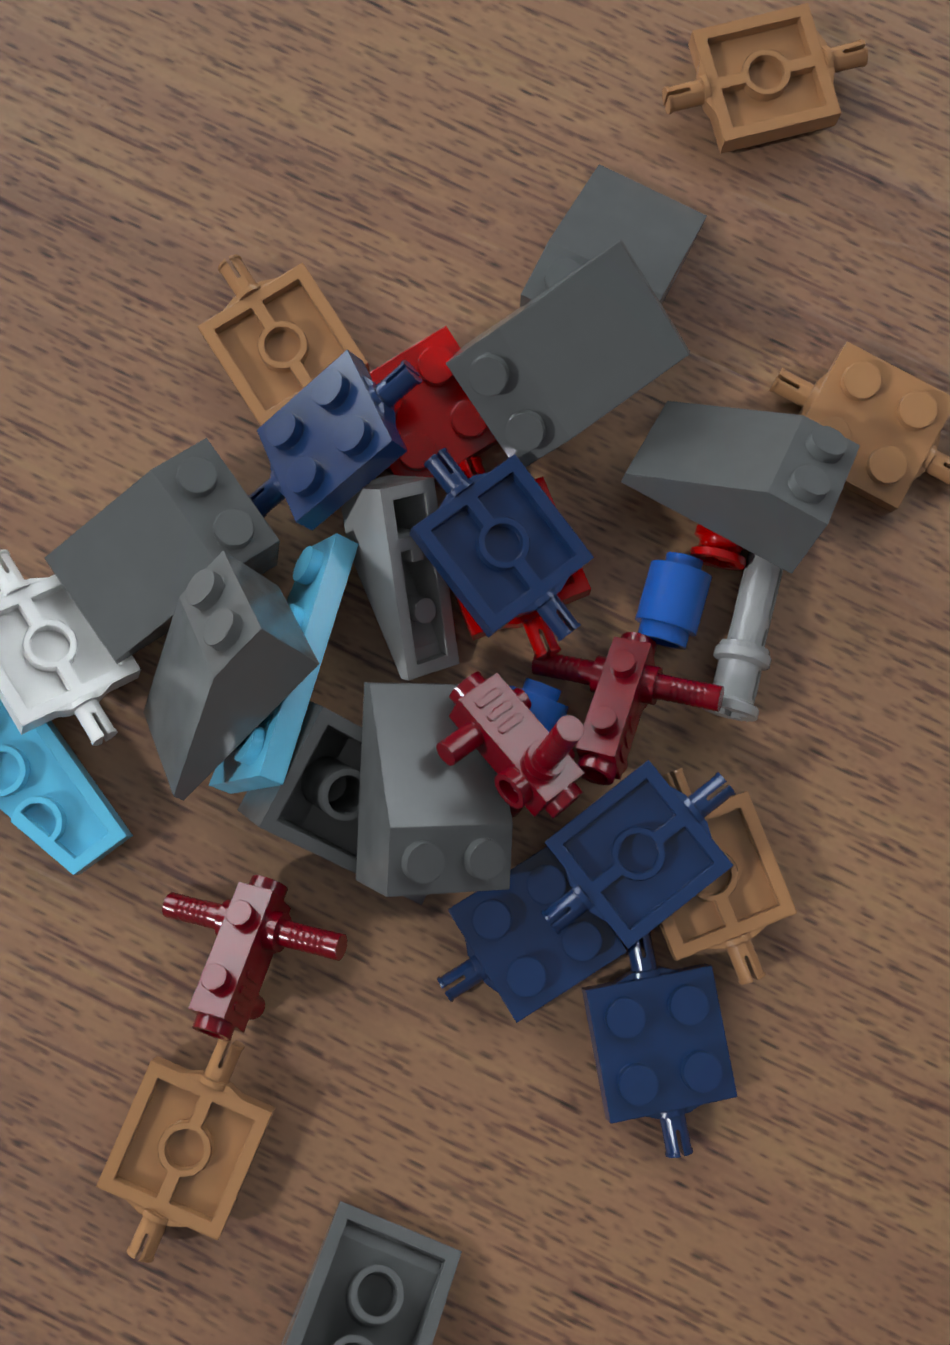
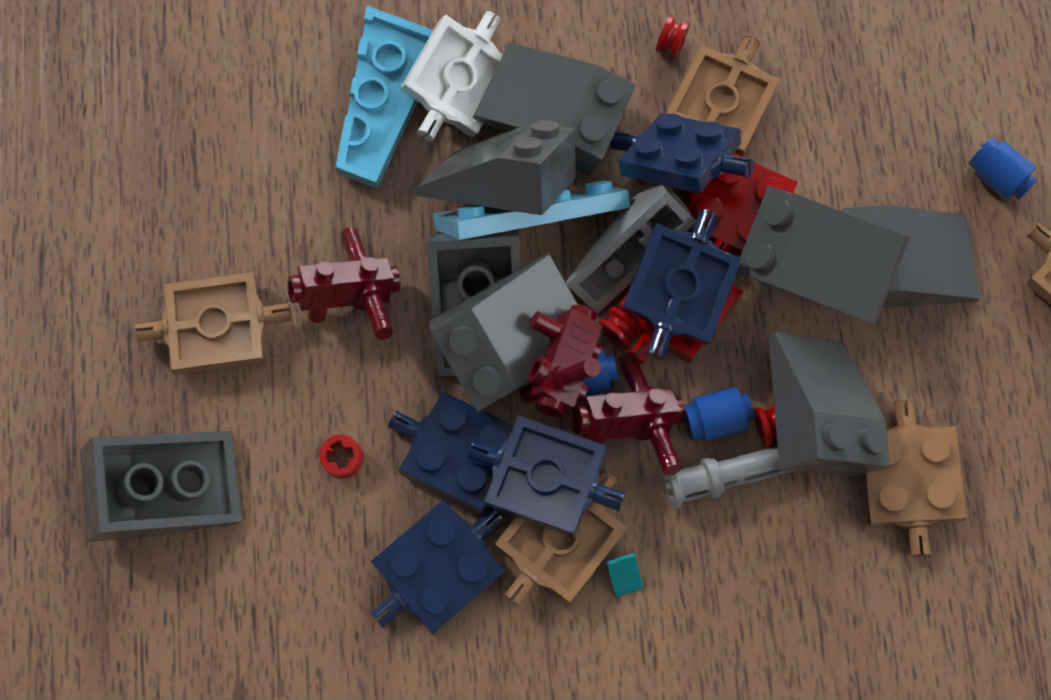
camera: 60 degrees right, 10 degrees down
none -> red bush [319,434,364,479]
none -> red bush [598,307,642,351]
none -> teal piece [605,553,643,597]
none -> red bush [656,15,690,59]
none -> blue brick [968,137,1037,201]

